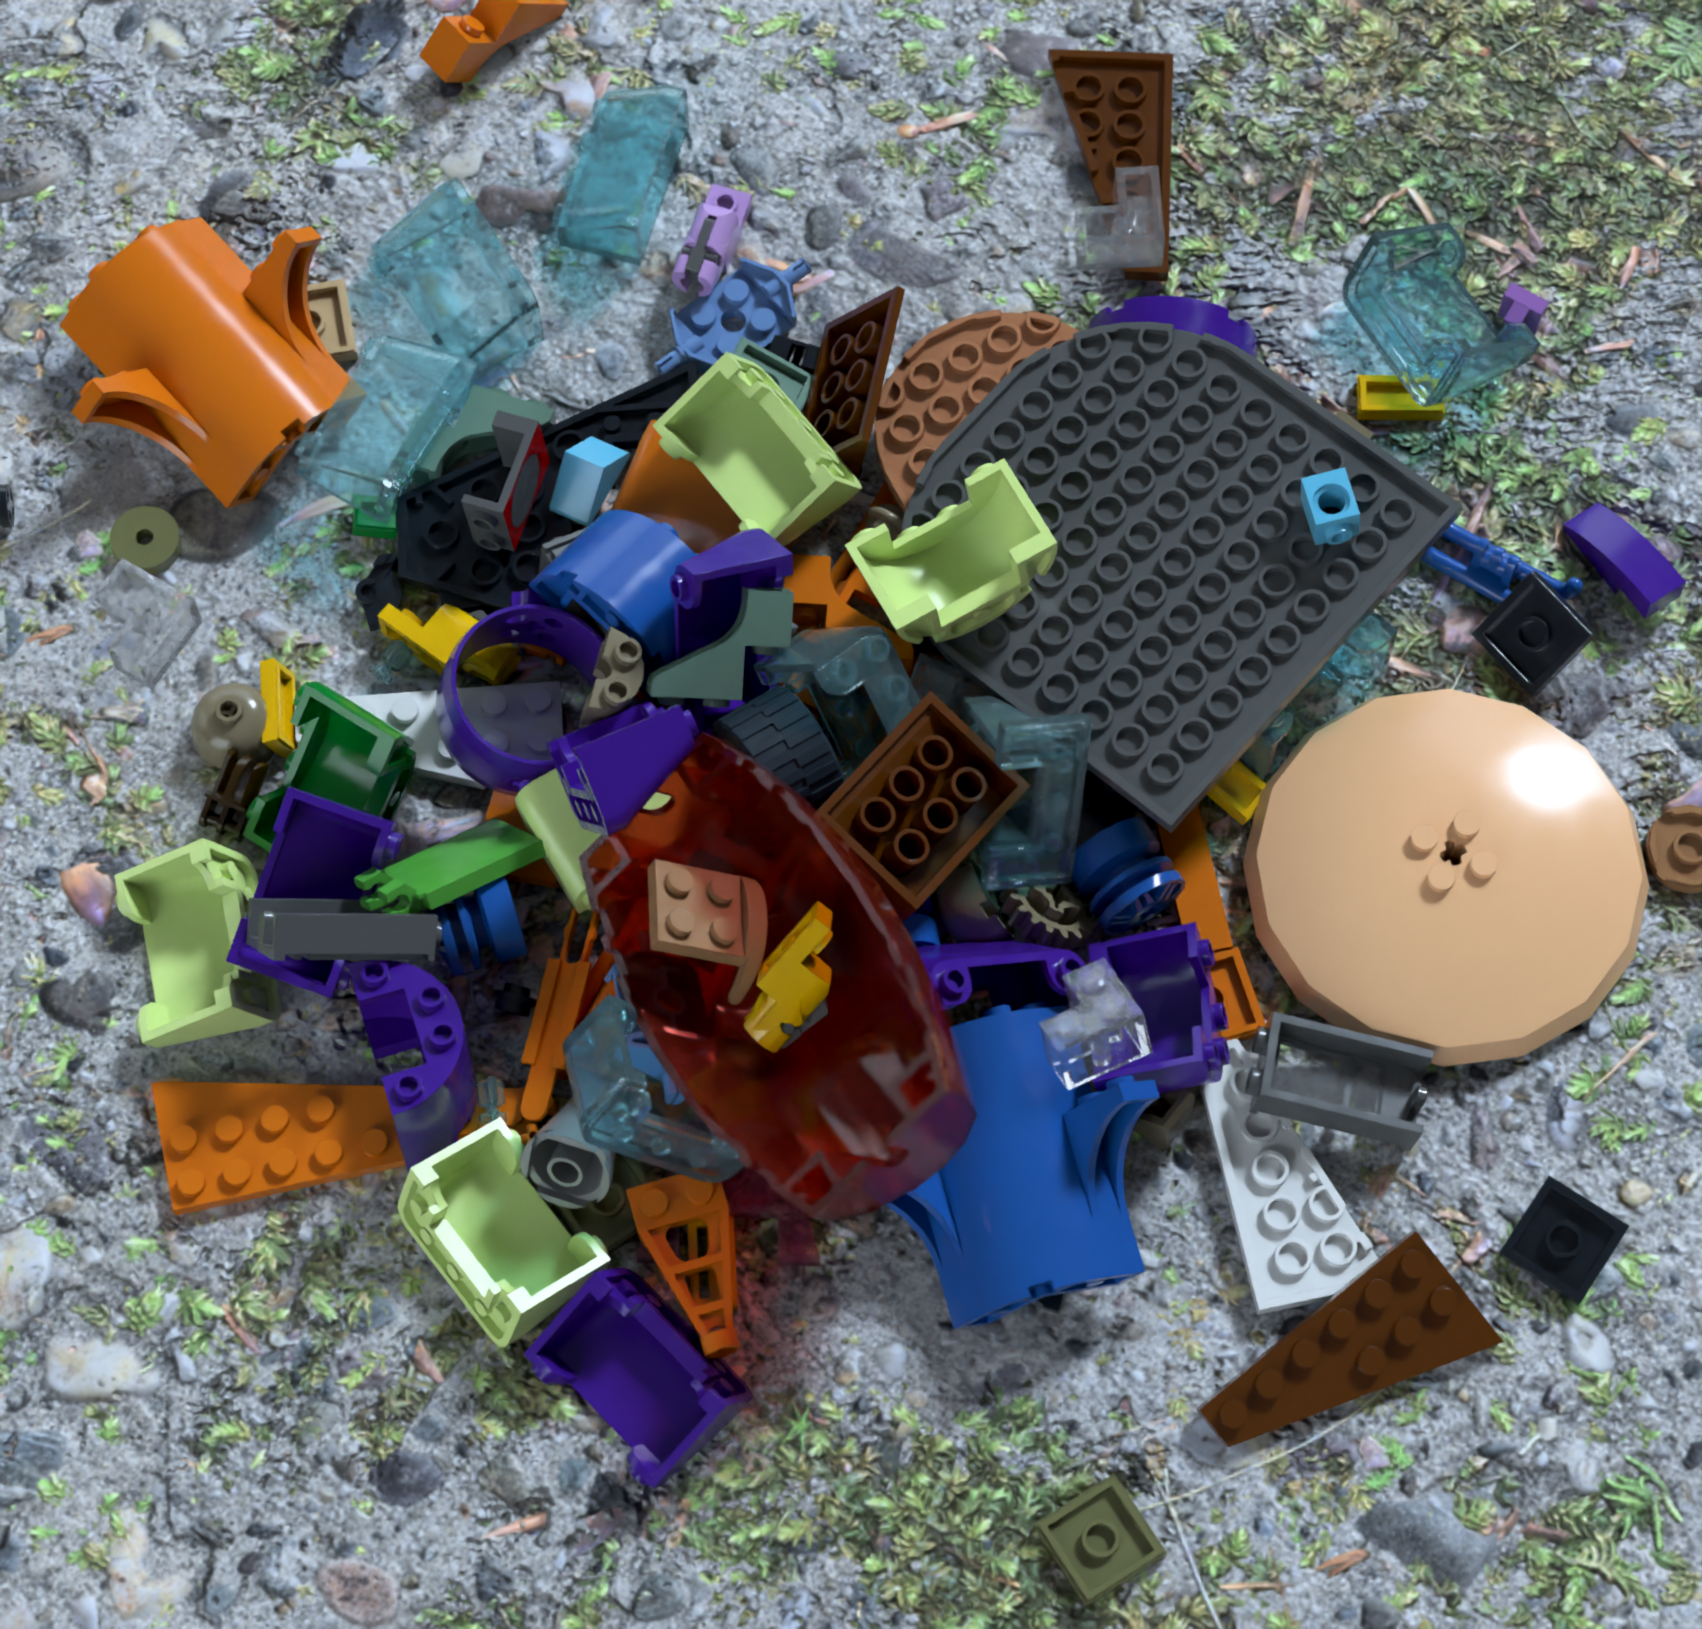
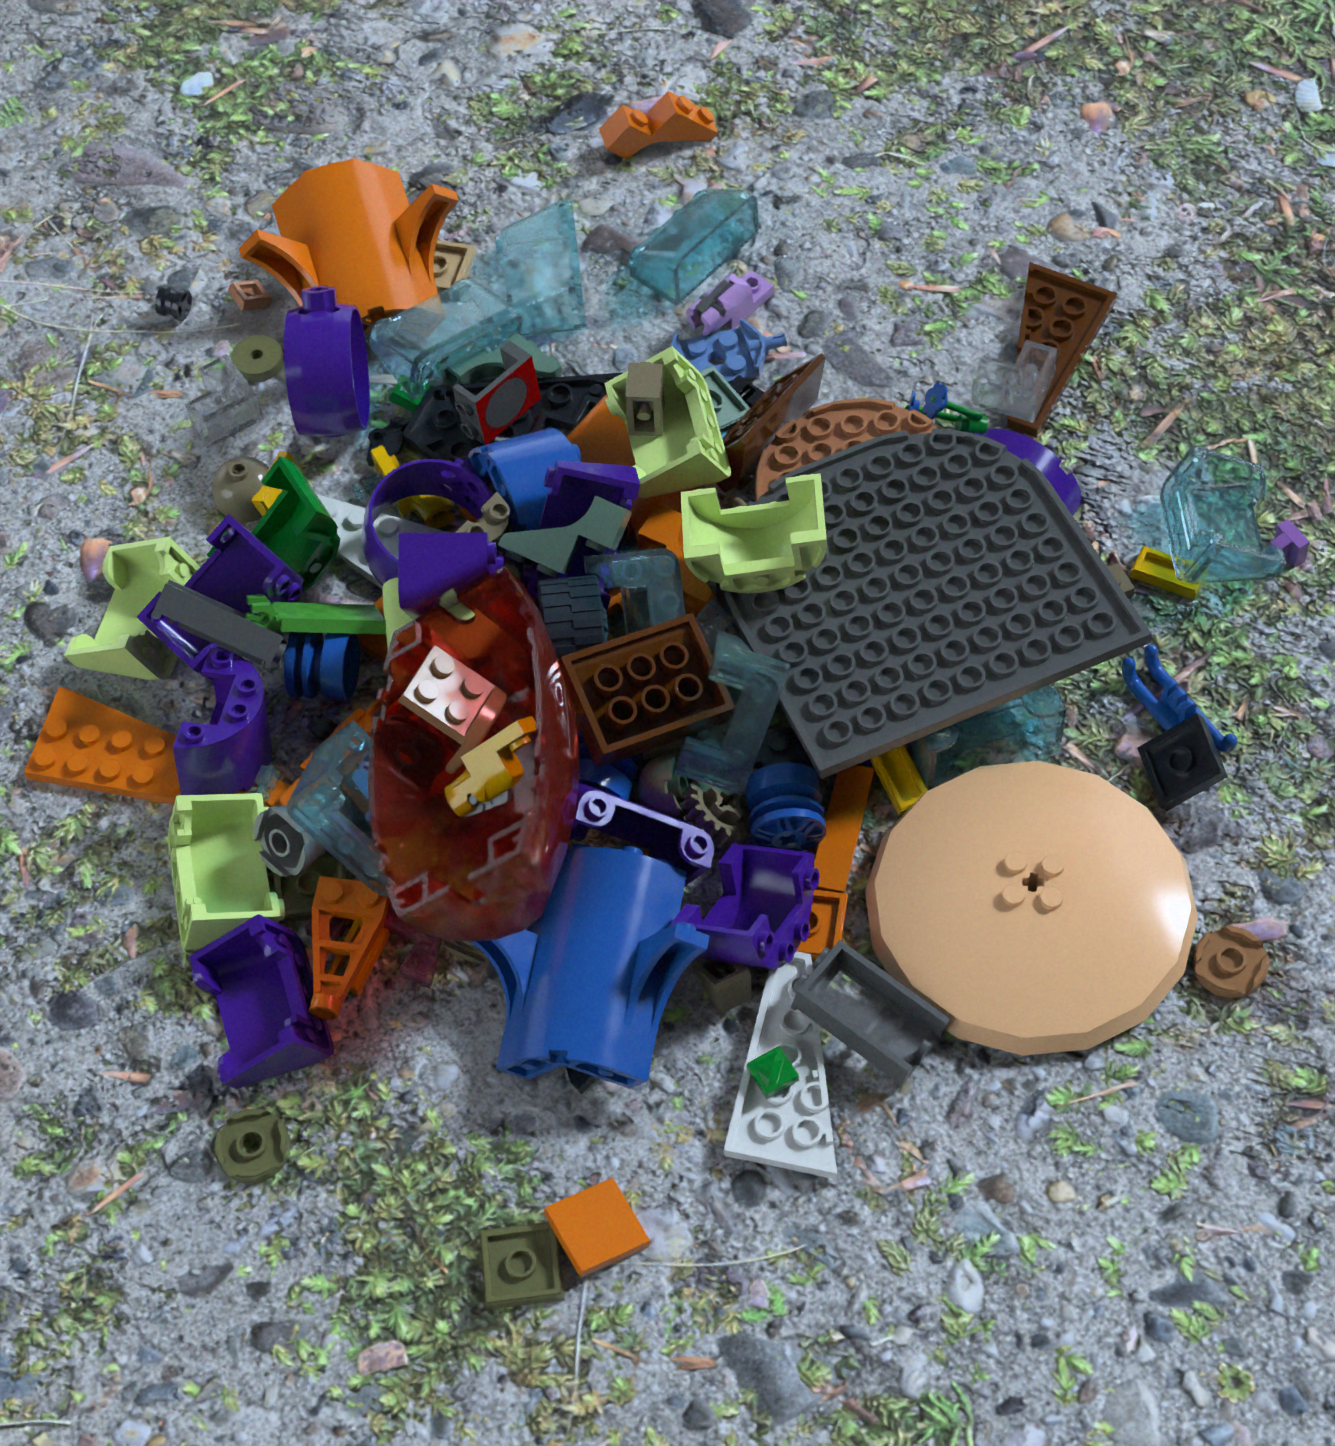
camera: 30 degrees right, 10 degrees down
dark brown arm [198,749,270,843] -> none
medium azure slope [549,436,630,527] -> none
clear brick [1039,957,1153,1090] -> none
reddish brown wing [1196,1231,1503,1447] -> none
medium azure brick [1300,467,1360,546] -> none
black plate [1498,1175,1629,1306] -> none
dark purple slope [1562,502,1686,619] -> none
none -> olive tile [214,1108,291,1184]
none -> nougat tile [228,280,272,311]
none -> dark purple cylinder [284,286,370,438]
none -> orange tile [543,1177,650,1278]
none -> dark tan brick [625,362,665,436]
none -> green tile [746,1046,799,1099]
none -> plant [905,382,988,434]

